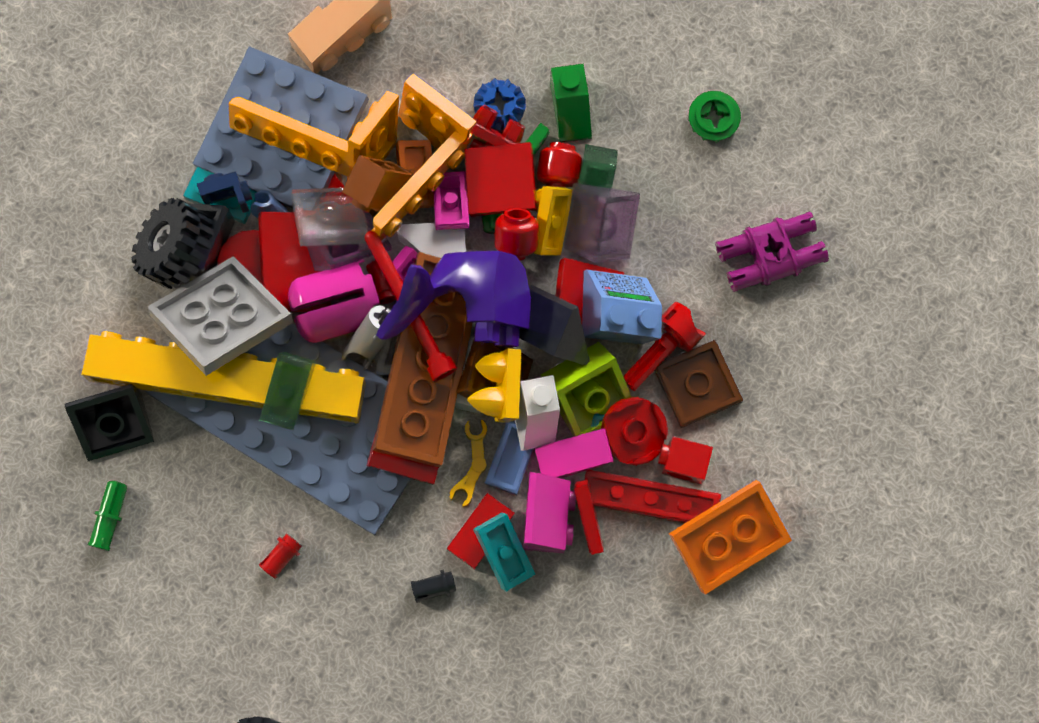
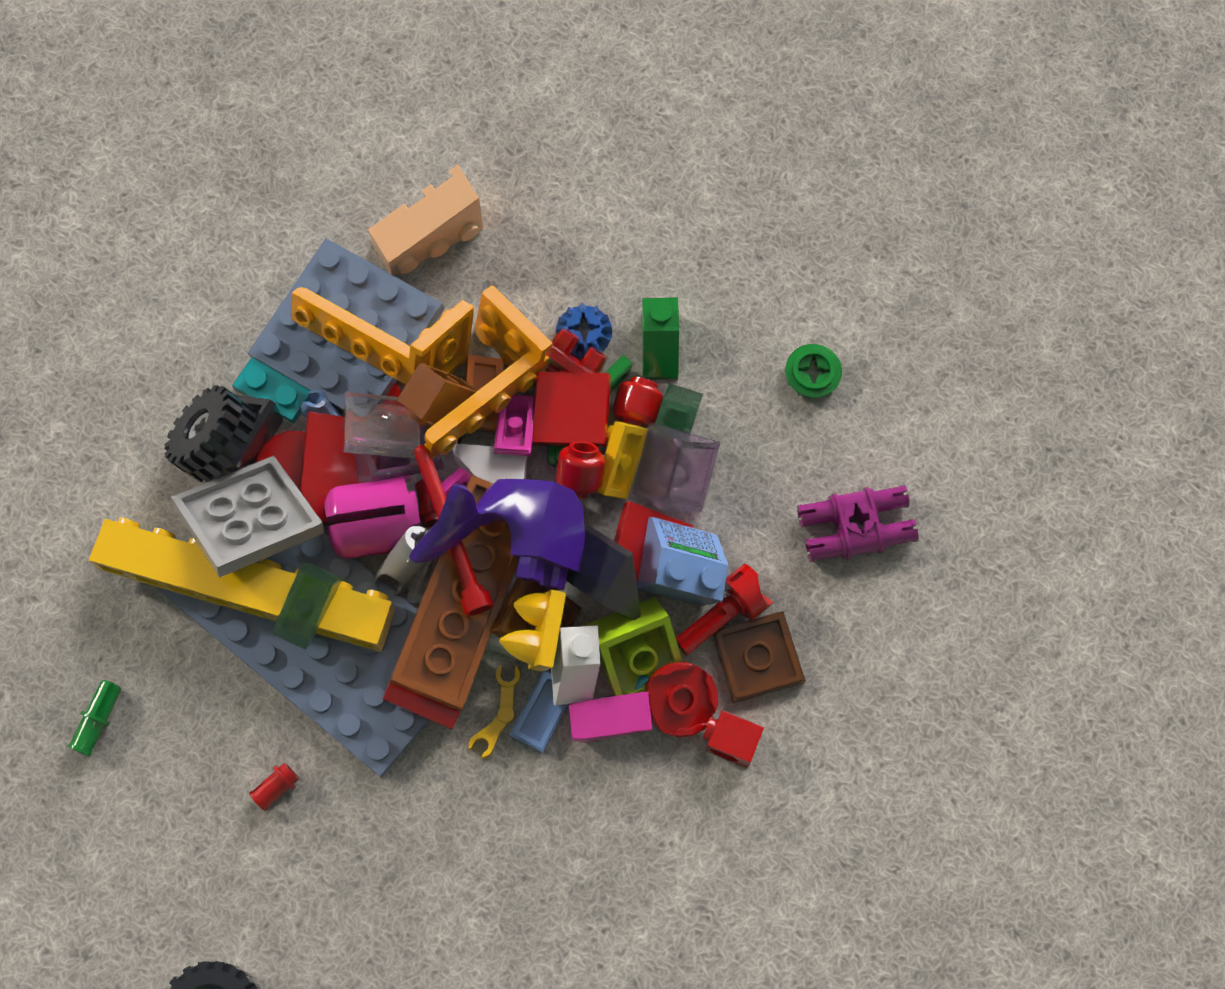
camera: 10 degrees right, 5 degrees down
black slope [65,384,154,462] -> none
dark blue bracket [197,171,252,213] -> none
black pin [411,570,457,603] -> none
red tile [447,493,515,570] -> none
teal plate [473,512,536,592] -> none
dark pink slope [523,472,576,554] -> none
red tile [574,479,604,555] -> none
red tile [584,470,721,523] -> none
orange plate [669,480,792,595] -> none

